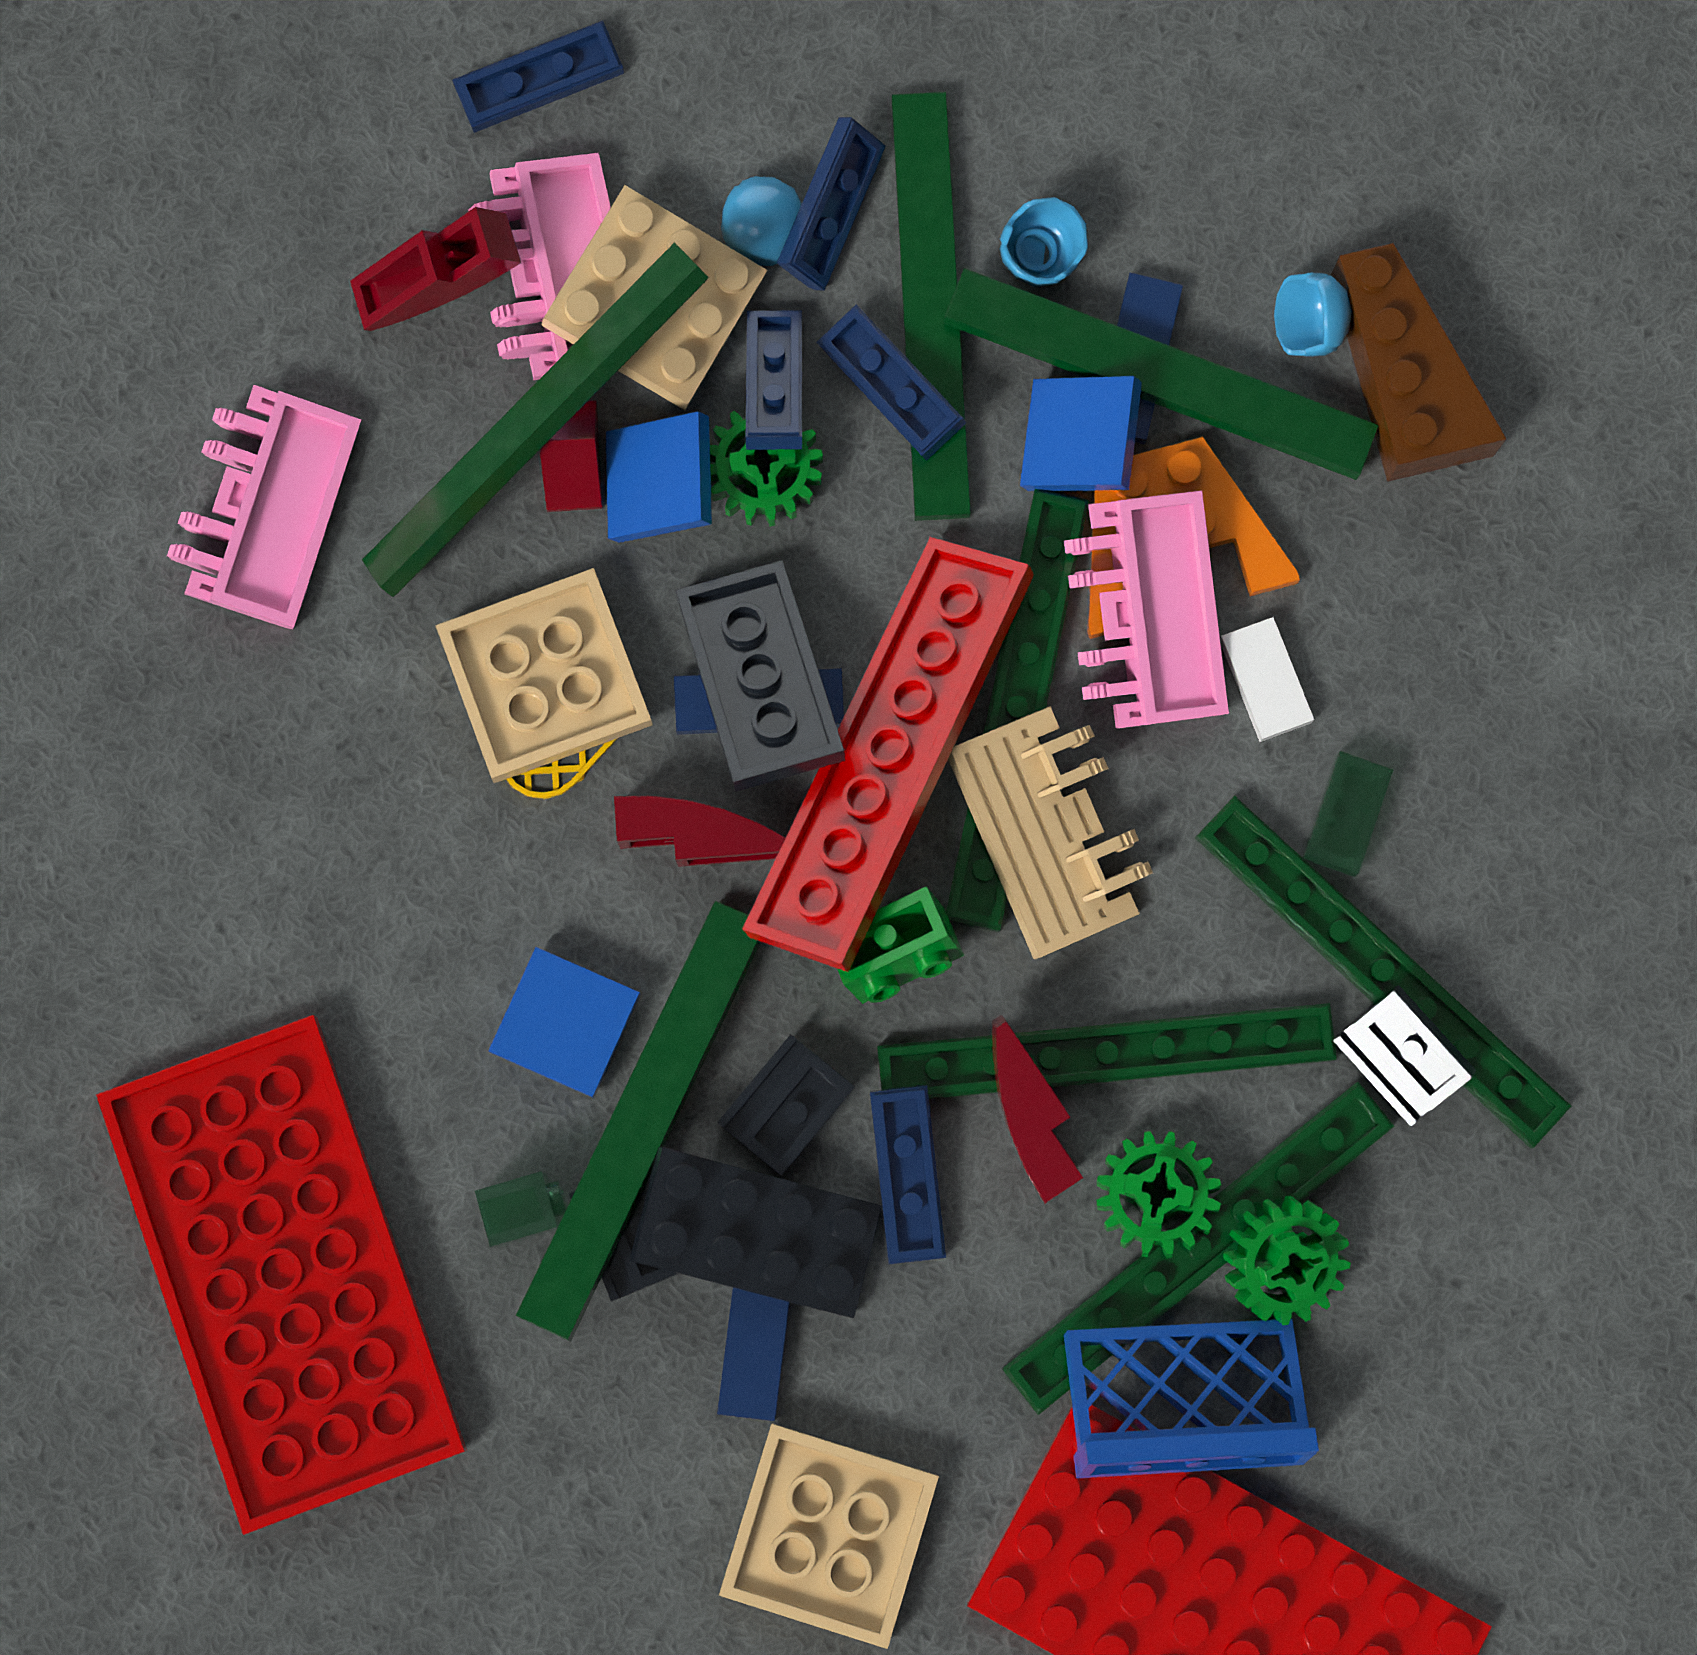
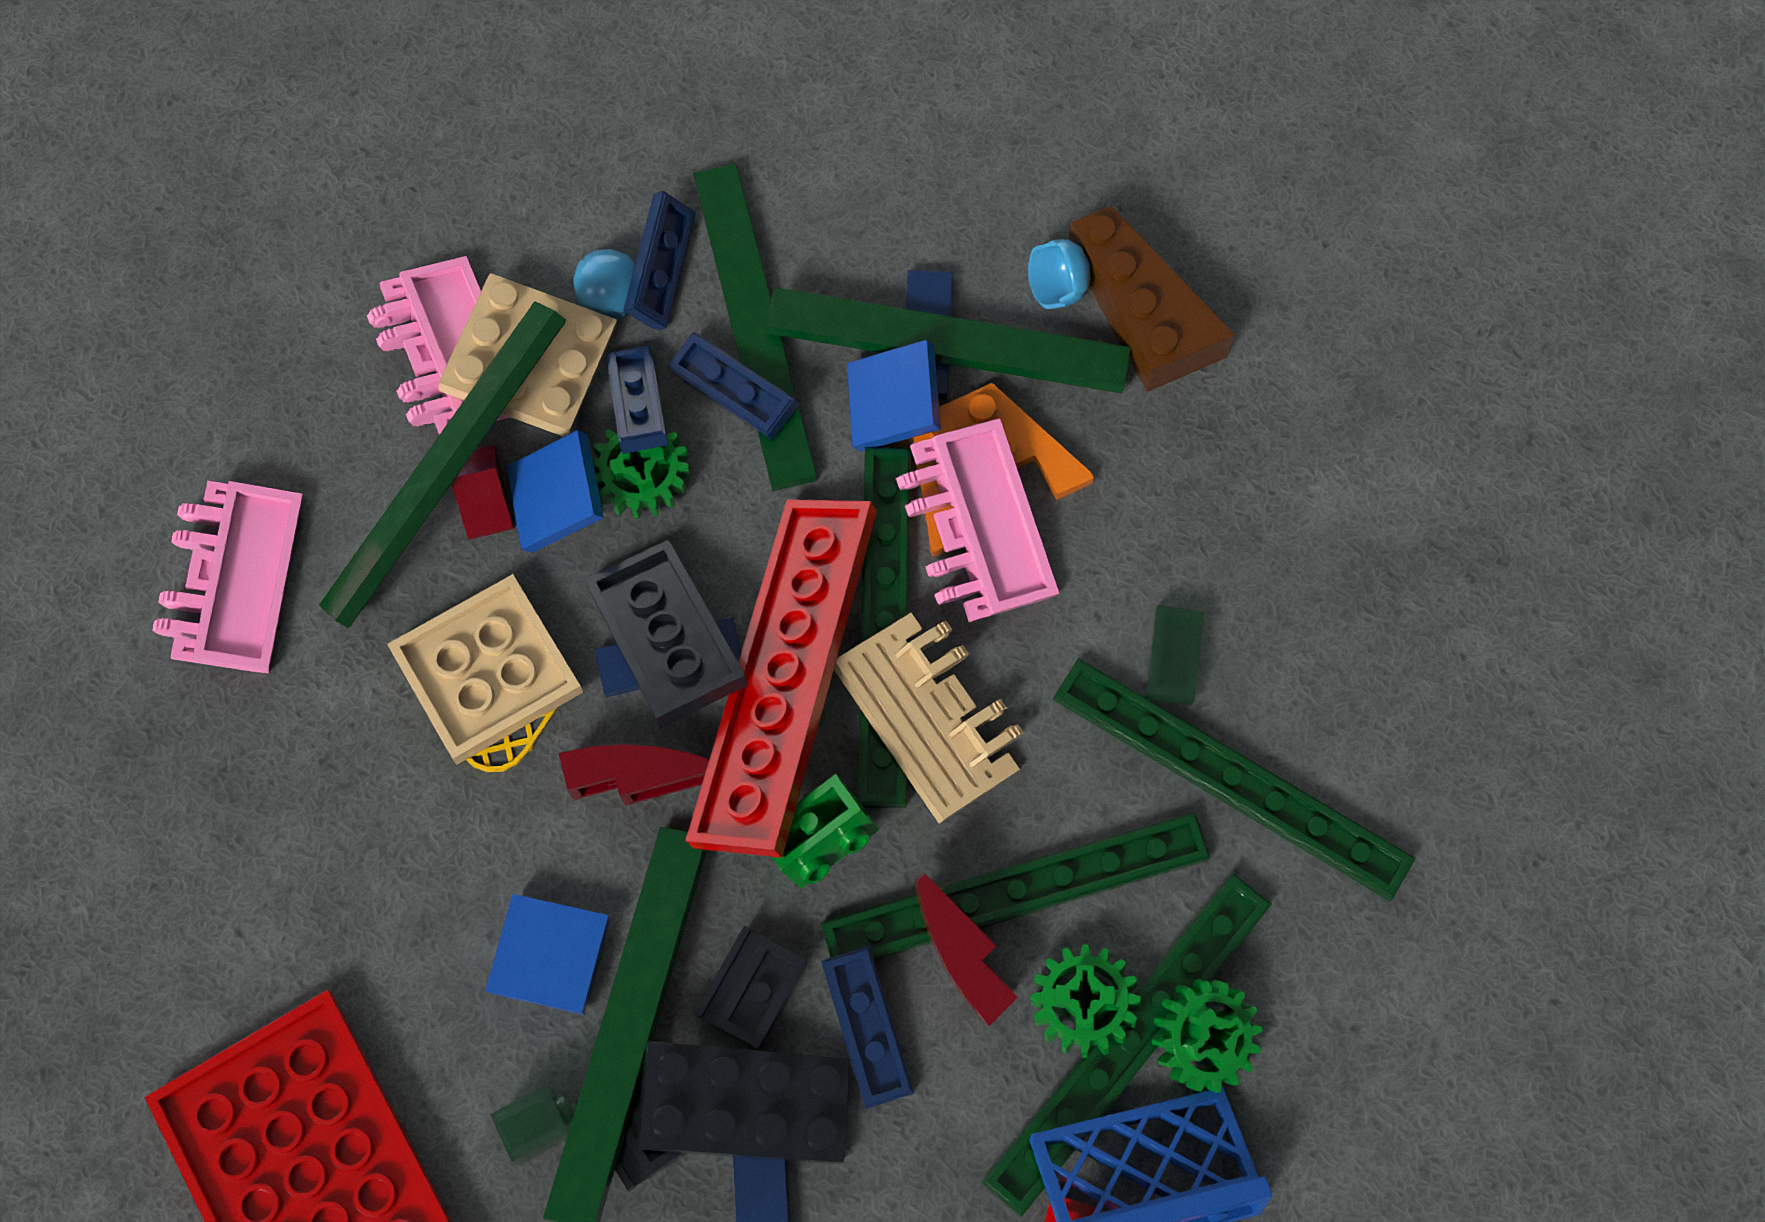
camera: 10 degrees left, 10 degrees down
dark red slope [350,207,521,331] -> none
dark blue tile [452,21,624,133] -> none
dark azure hair [999,197,1088,287] -> none
white tile [1220,617,1314,742] -> none
plate [1334,985,1476,1126] -> none

